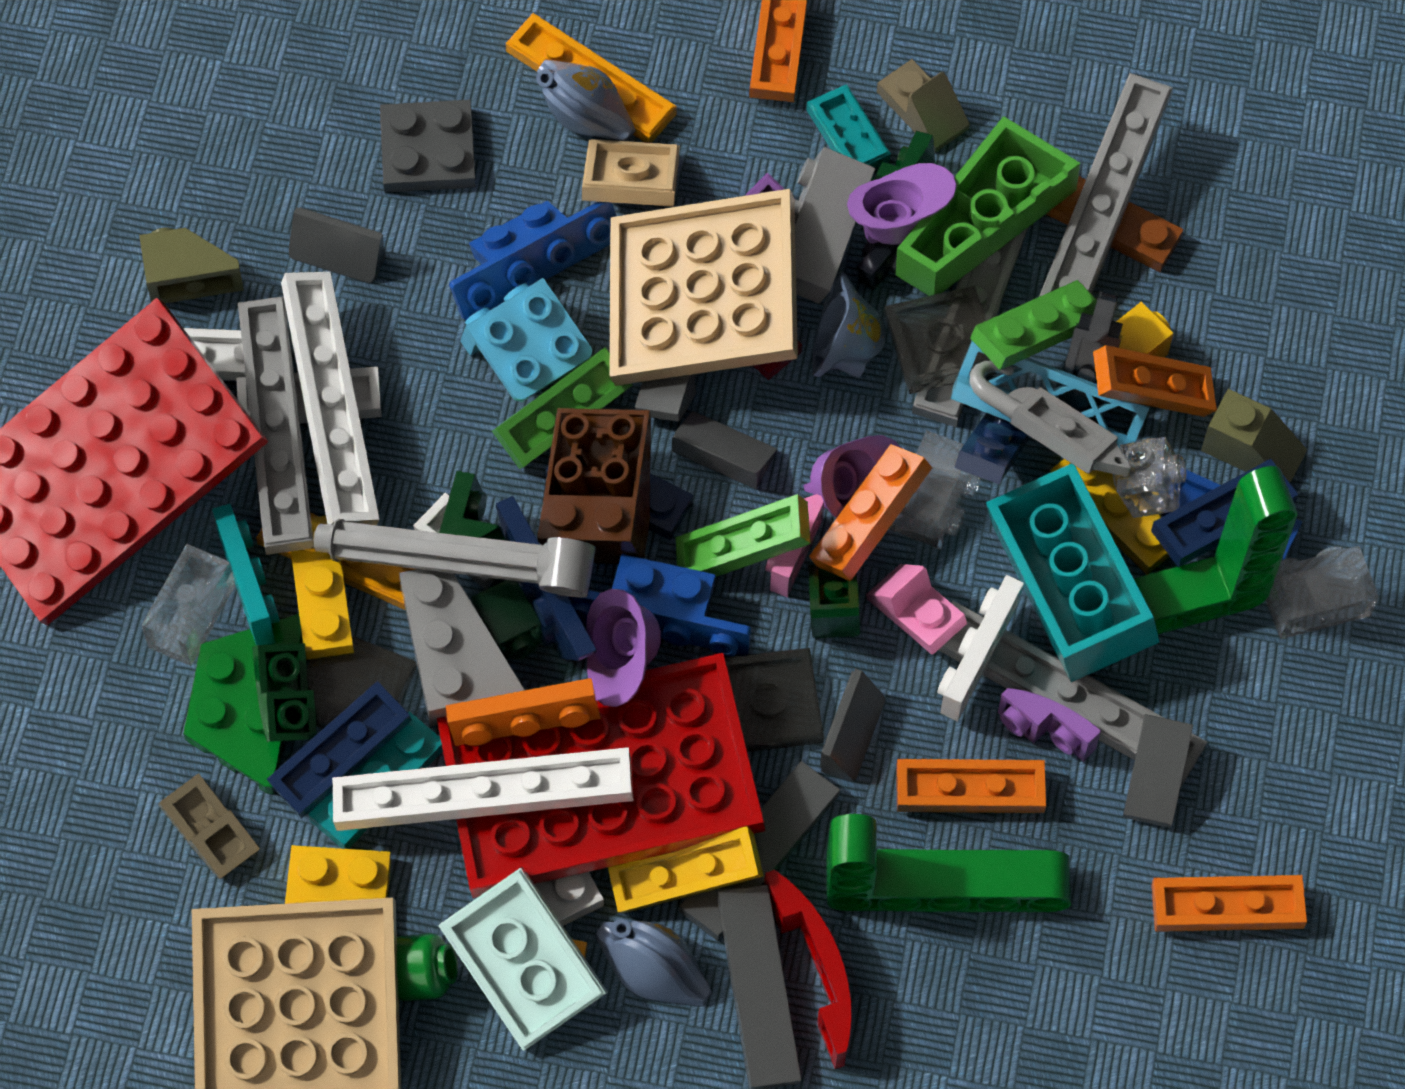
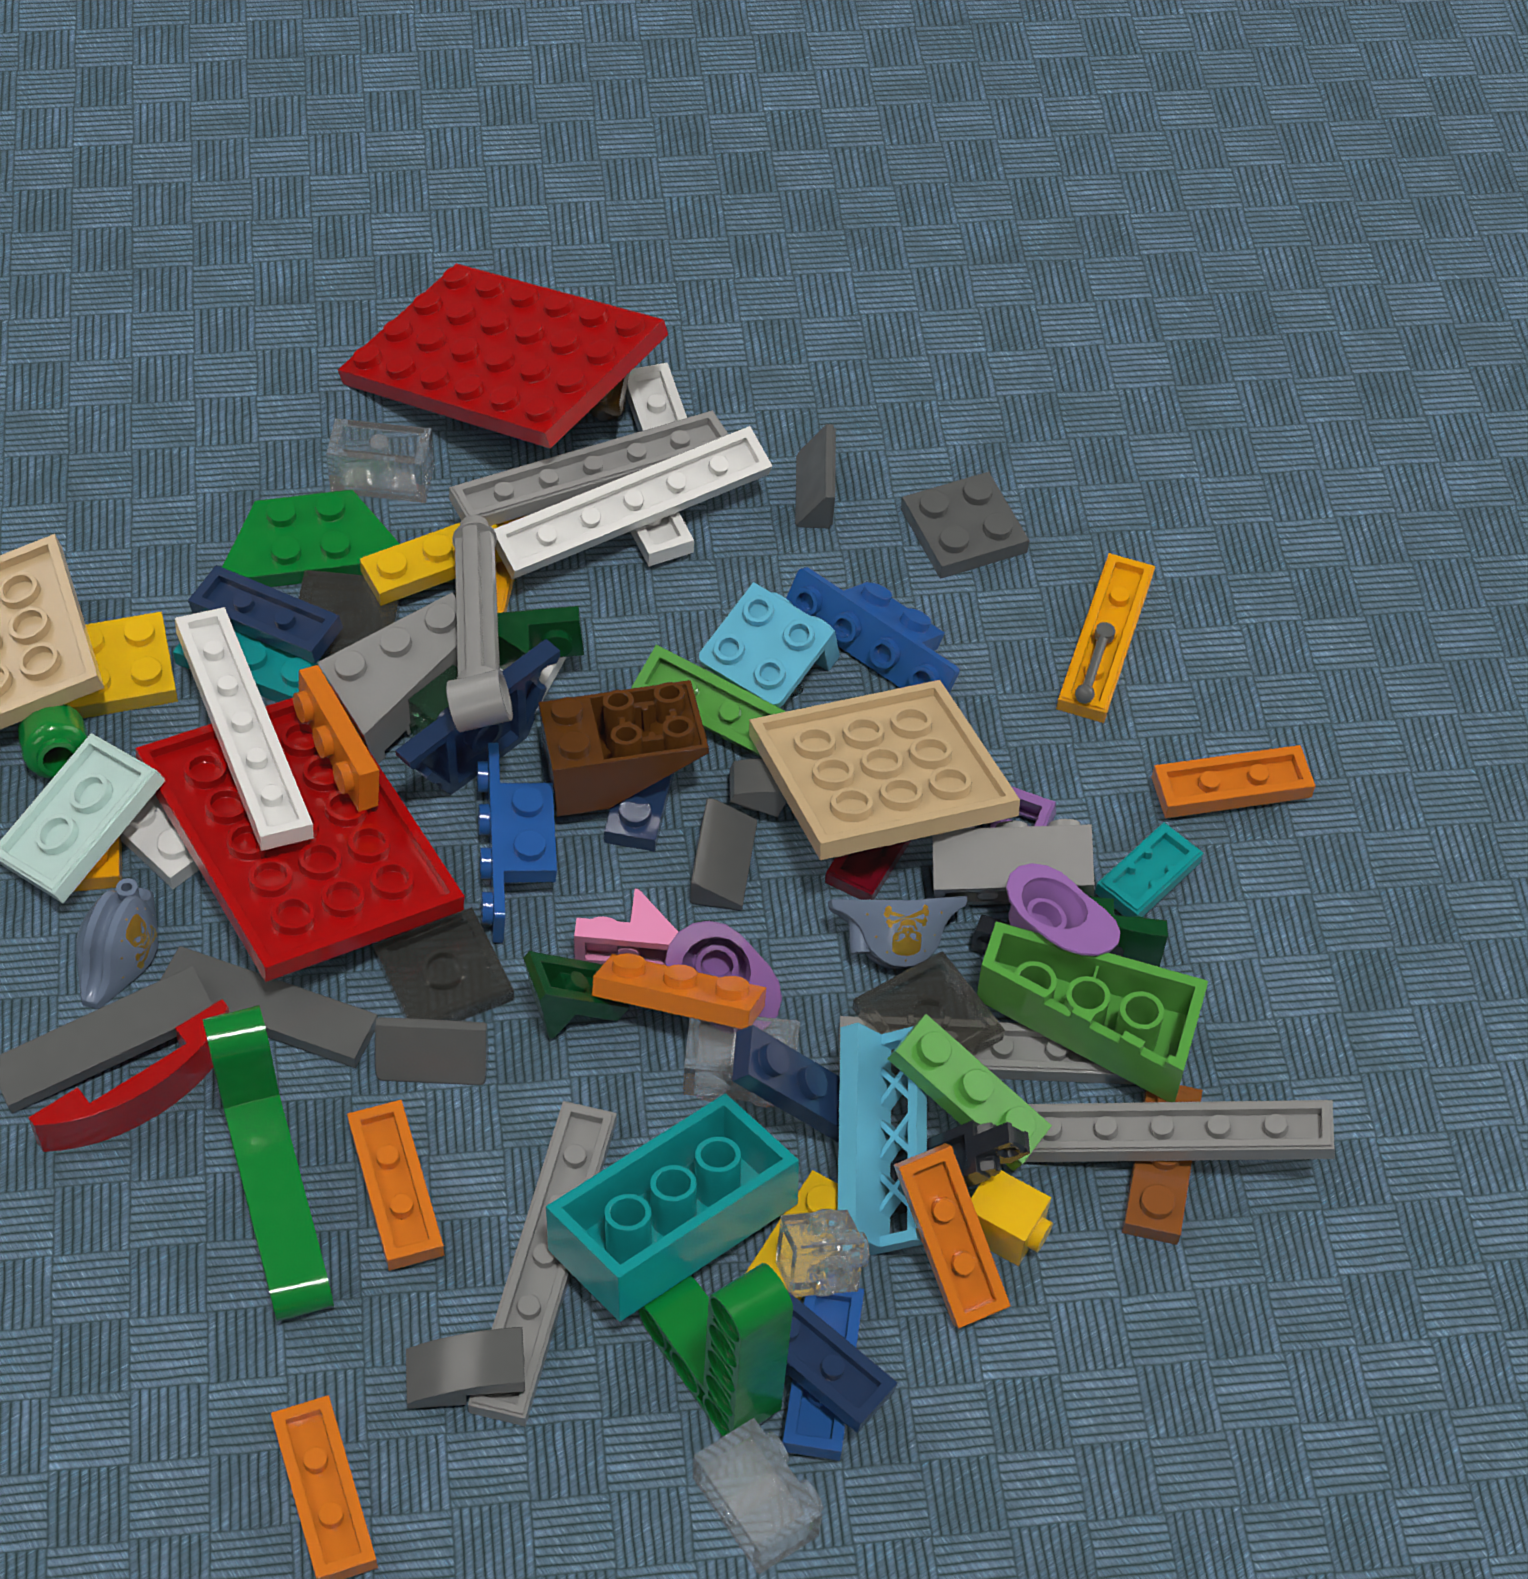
camera: 70 degrees right, 10 degrees down
olive slope [139,227,244,303] -> none
dark tan slope [158,773,260,880] -> none
teal plate [212,504,280,646] -> none
dark green slope [252,643,317,742] -> none
sand blue hat [536,59,636,141] -> none
tan tile [582,139,680,207] -> none
medium lavender piece [587,589,661,707] -> none
yellow plate [608,826,764,914] -> none
bright green plate [676,494,811,577] -> none
bright pink slope [866,564,967,655] -> none
dark tan slope [876,59,970,153] -> none
white plate [937,575,1024,721] -> none
light grey plate [969,361,1131,477] -> none
medium lavender slope [998,688,1101,762] -> none
olive slope [1201,389,1307,483] -> none
none -> dark grey hinge [1075,622,1115,704]

